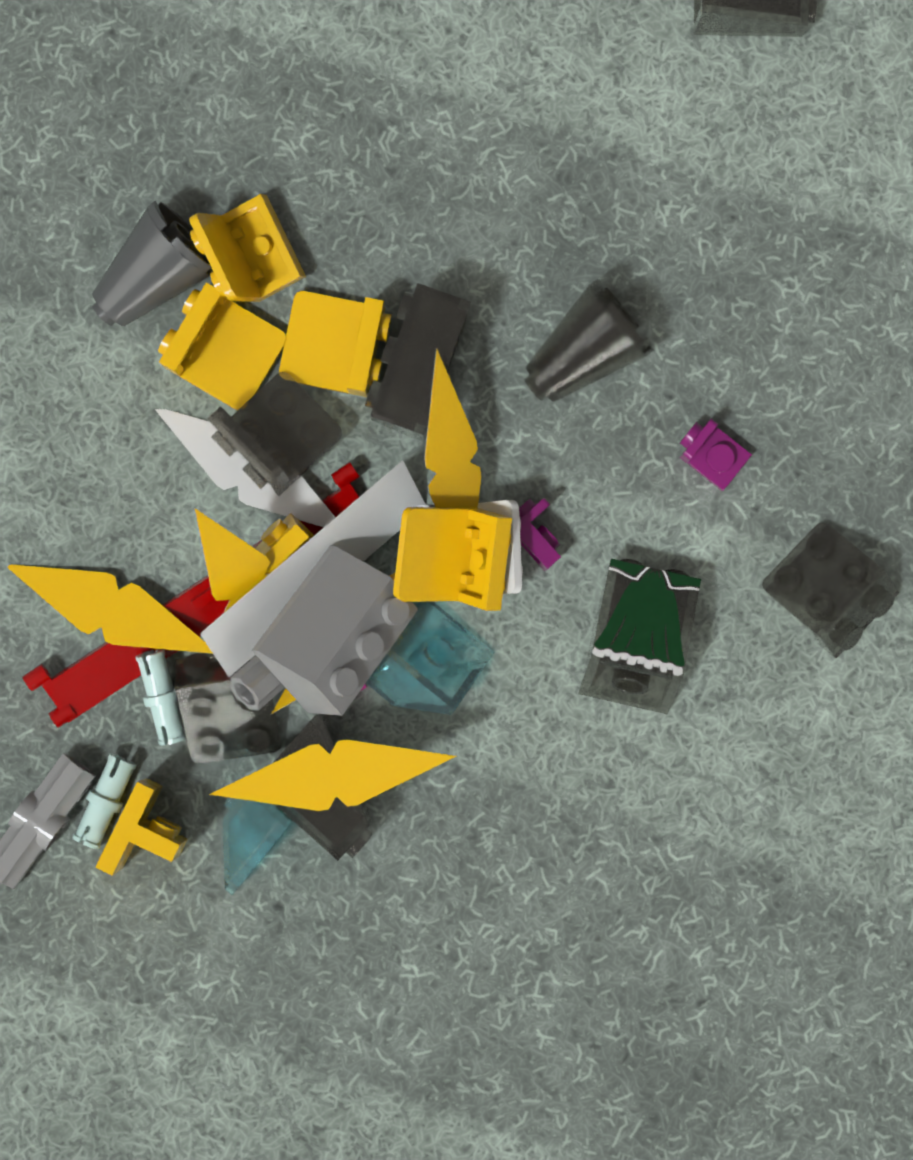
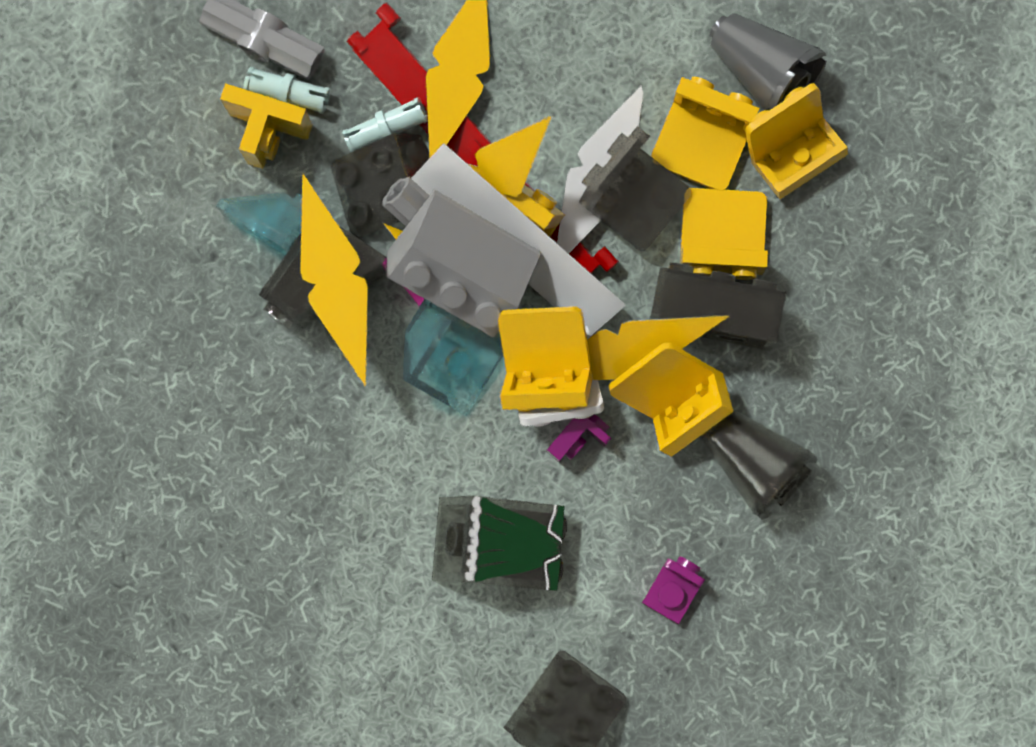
camera: 85 degrees right, 5 degrees down
none -> yellow bracket [609,342,733,457]

